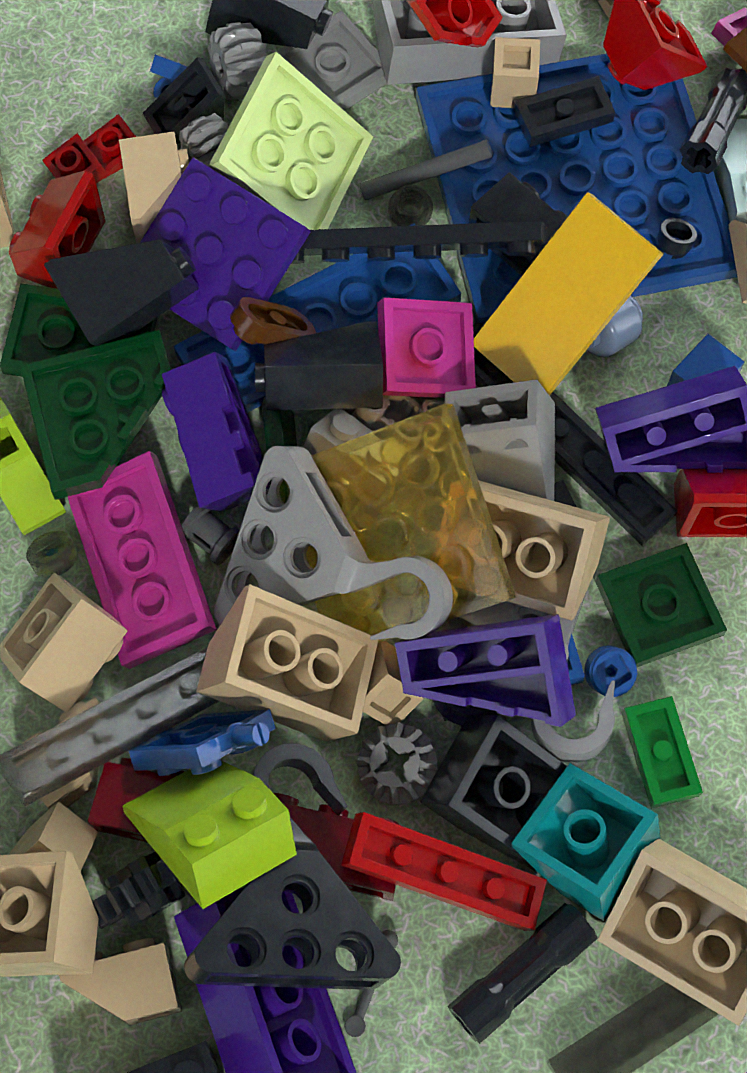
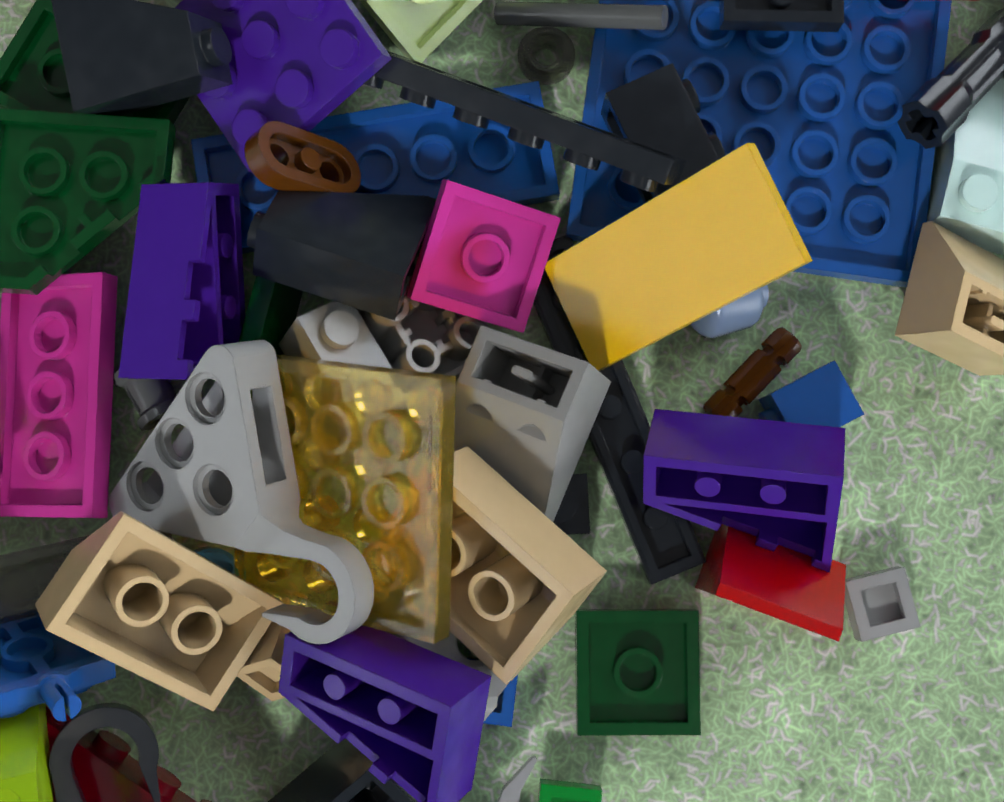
camera: 20 degrees right, 15 degrees up
light grey gear [356,722,438,805] -> none
blue tile [584,645,637,697] -> none
black hinge [657,218,697,259] -> none
none -> reddish brown axle [703,327,802,417]

